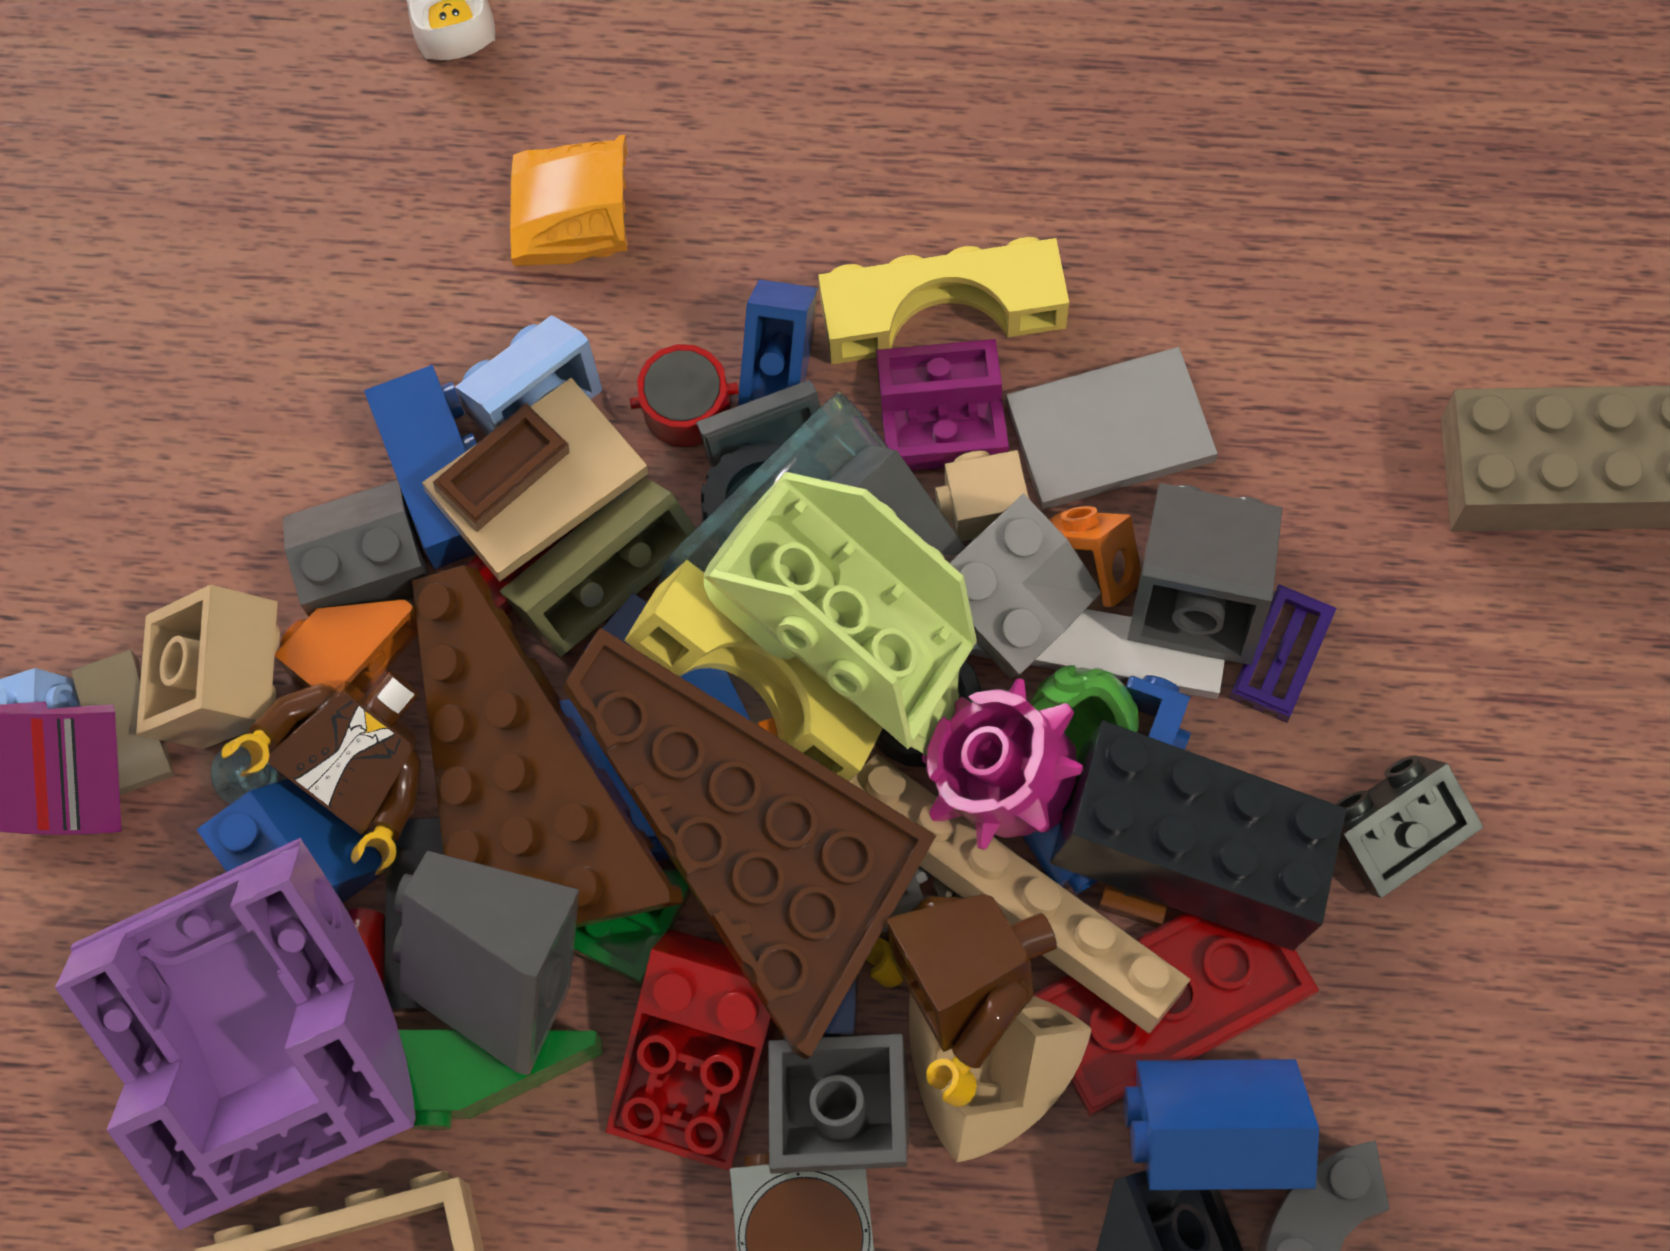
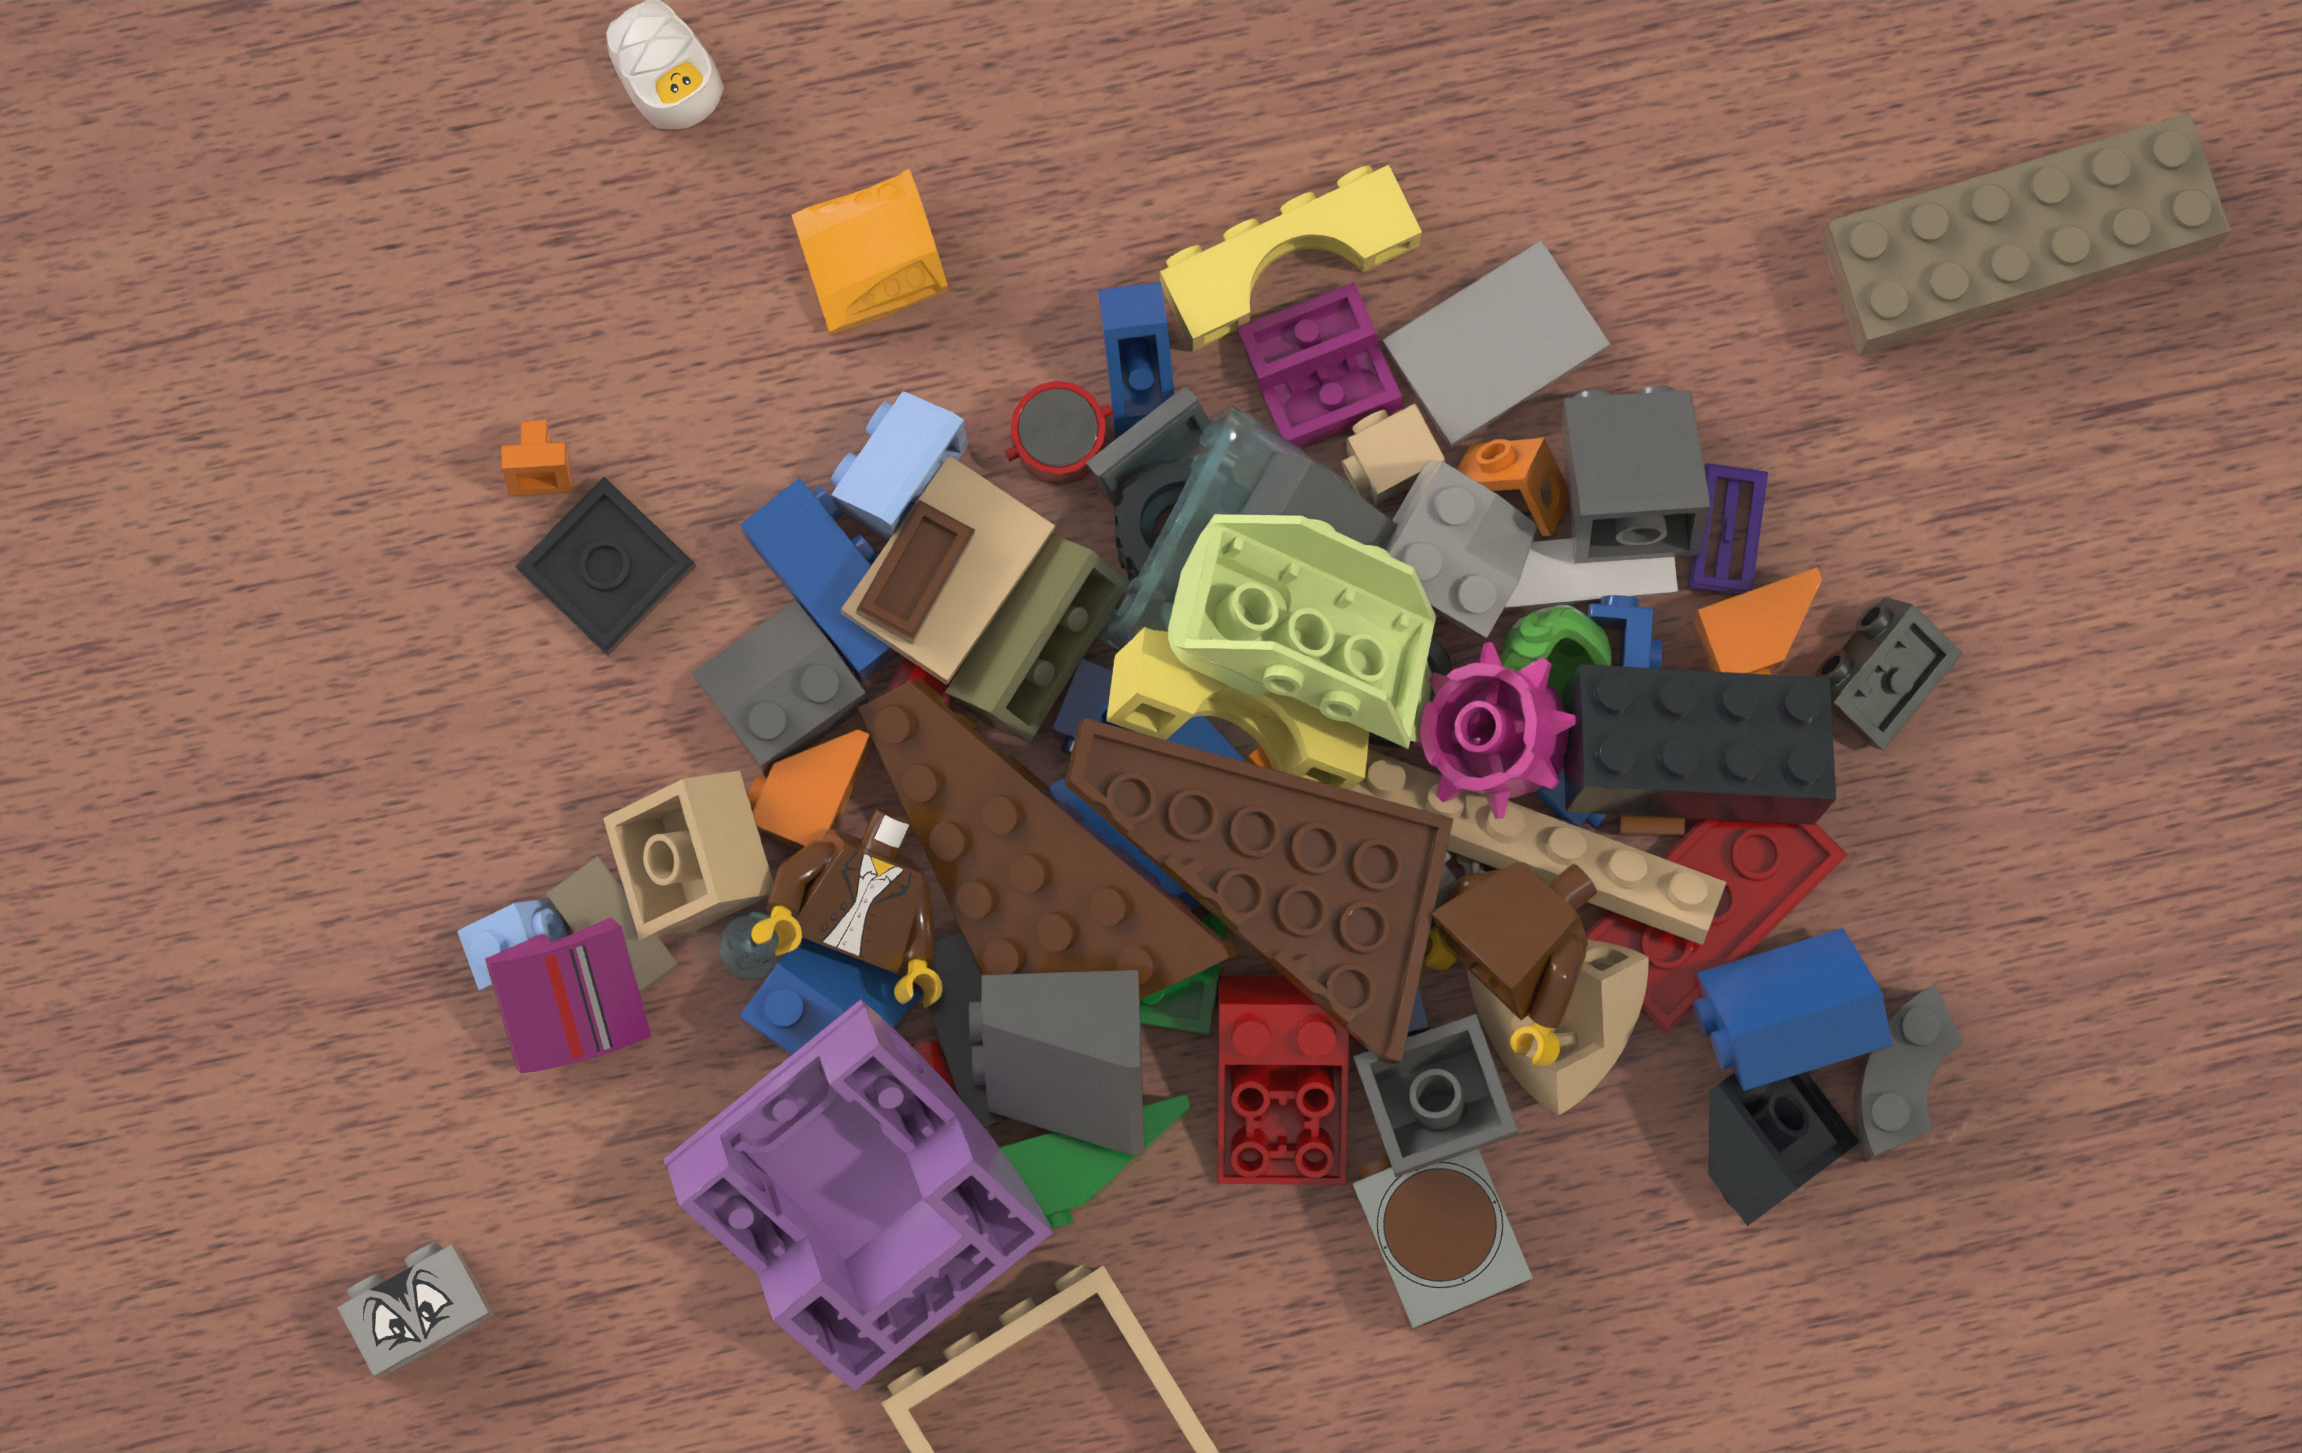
camera: 20 degrees left, 10 degrees up
none -> orange tile [501,420,572,496]
none -> black tile [515,477,696,657]
none -> orange slope [1692,567,1822,675]

